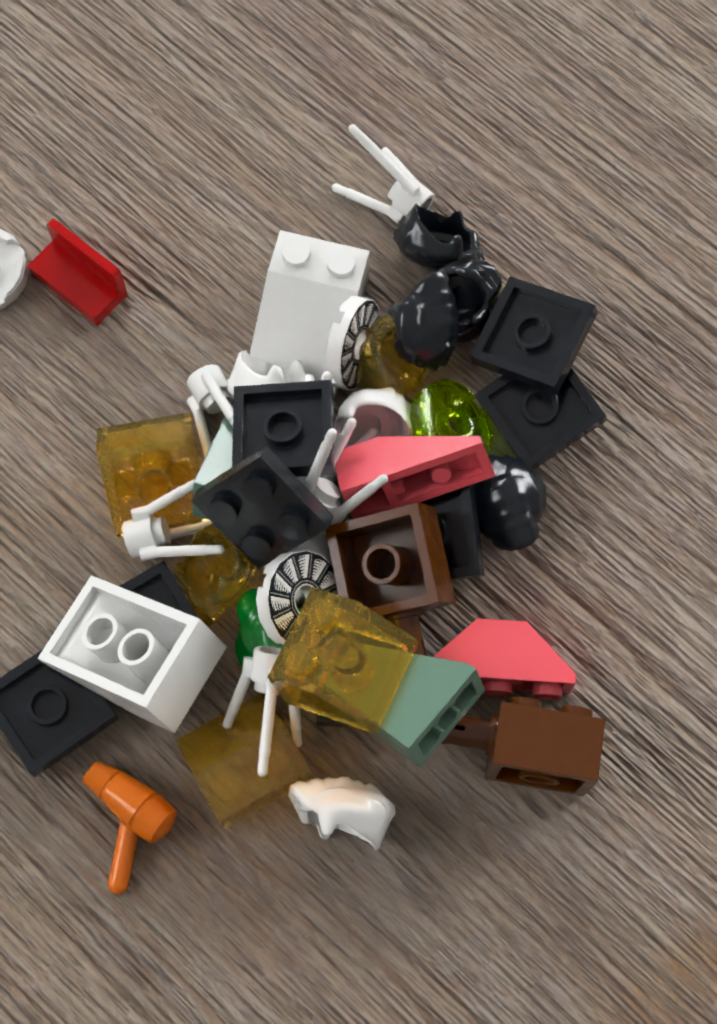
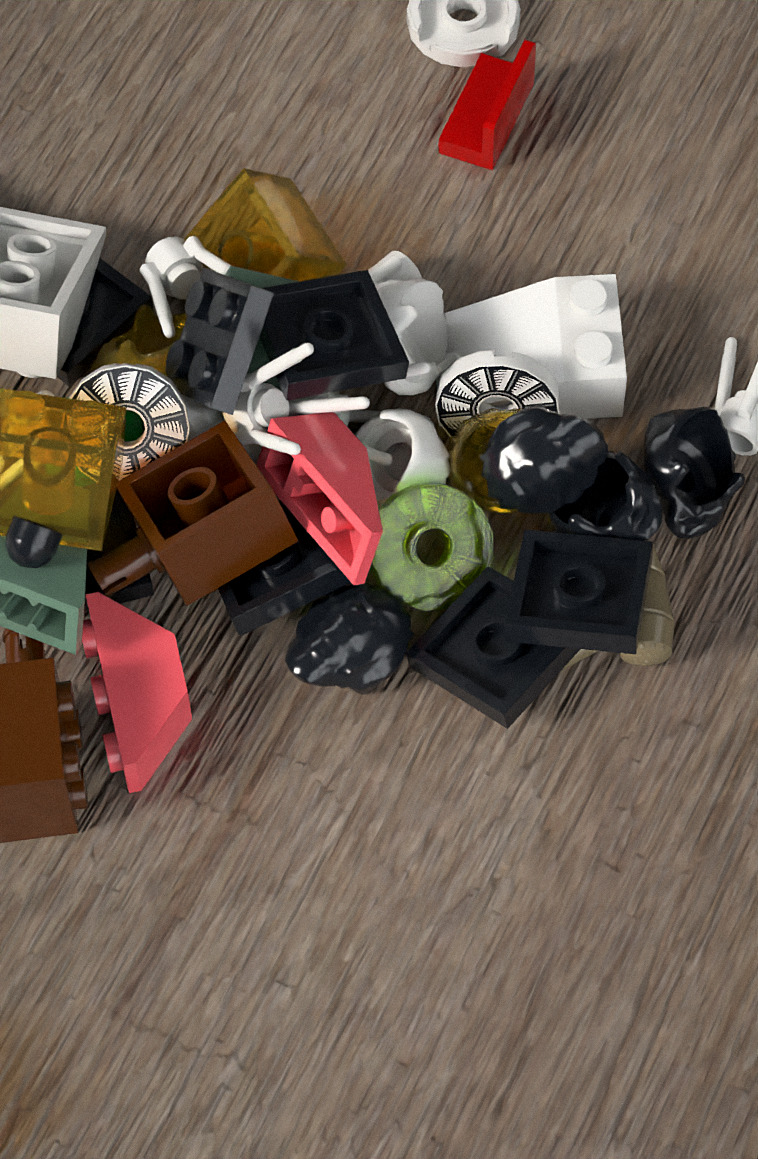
camera: 75 degrees right, 10 degrees down
none -> black hinge [5,515,63,568]

